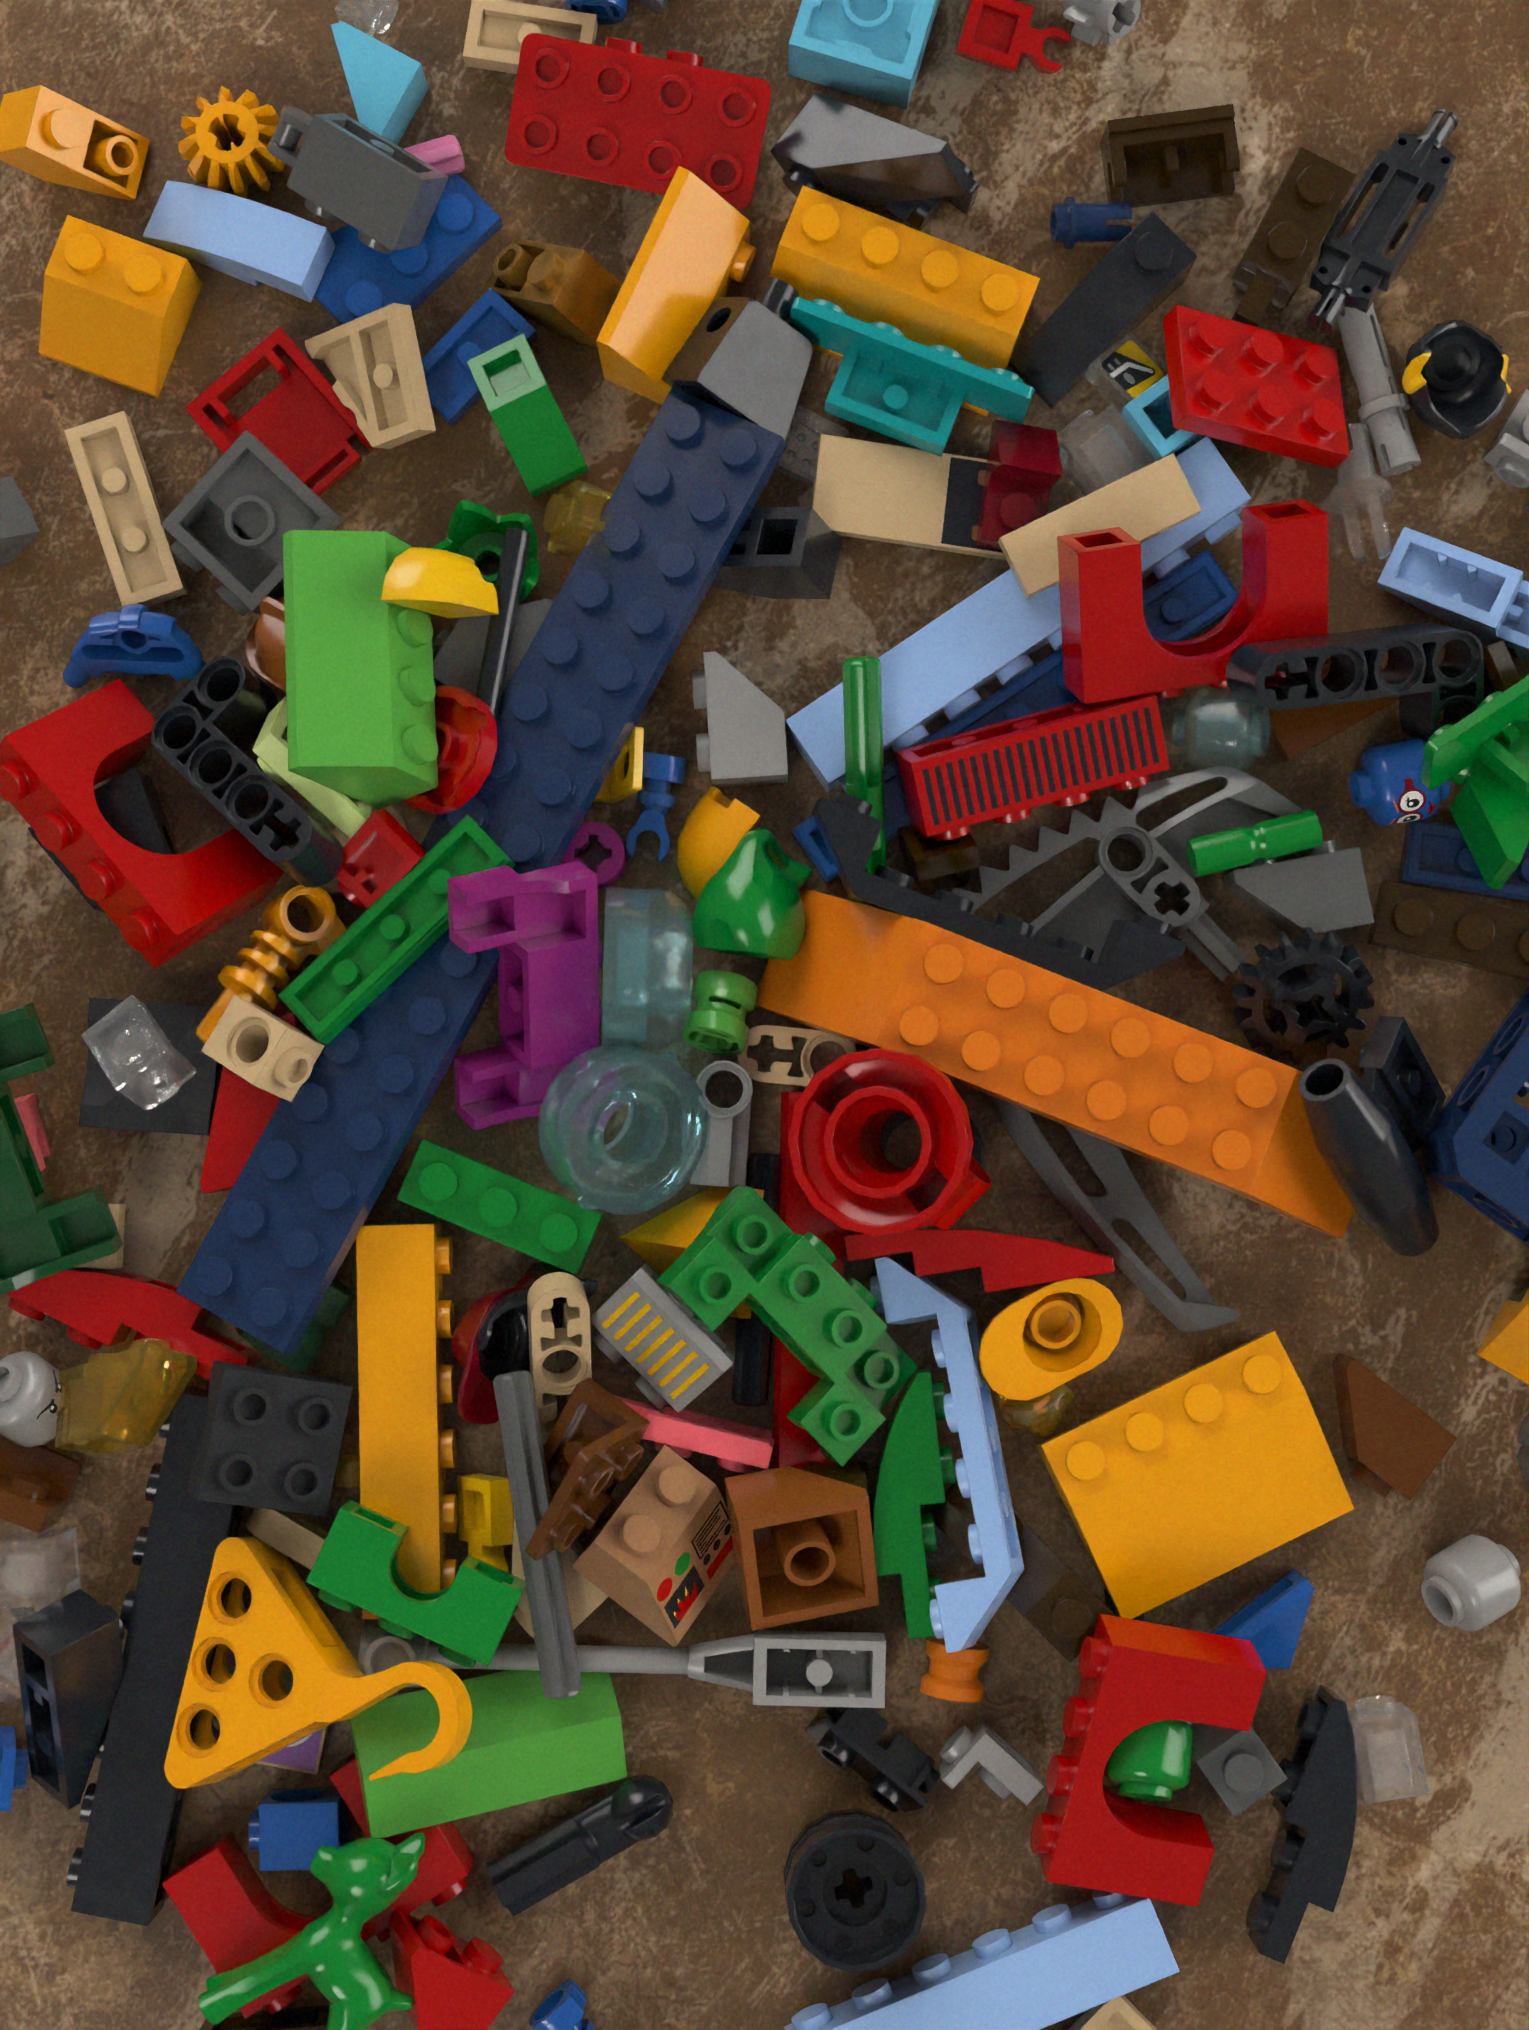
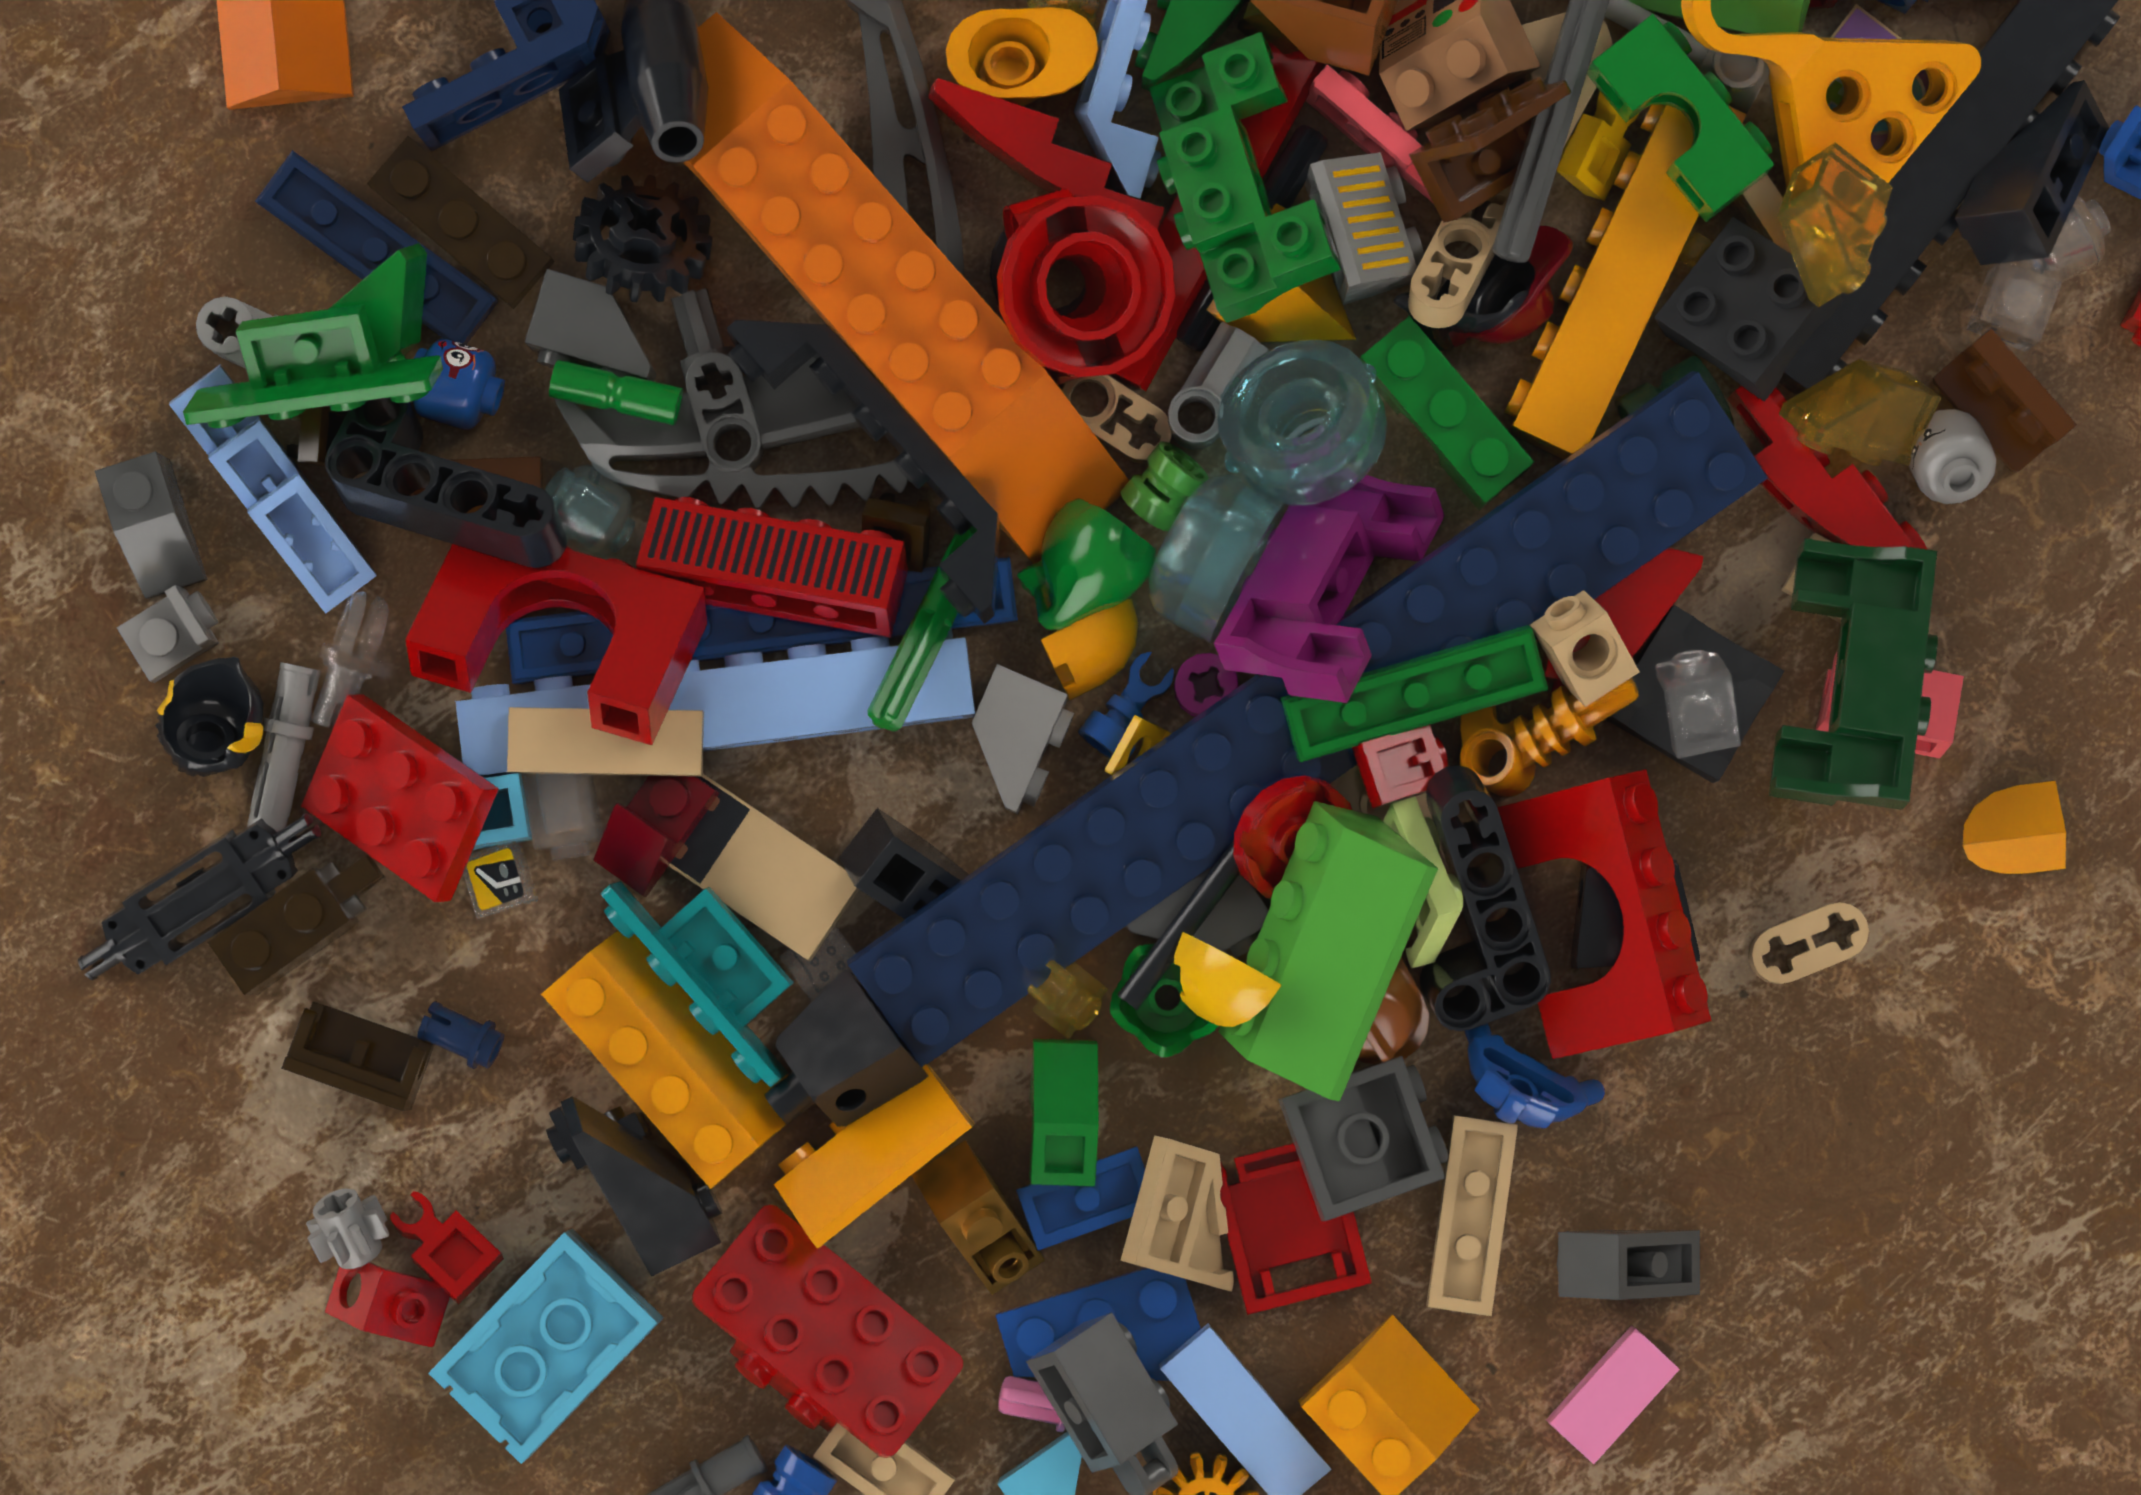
camera: 145 degrees left, 0 degrees up
black slope [1008,211,1197,409] -> none
none -> clear yellow slope [1777,142,1893,307]

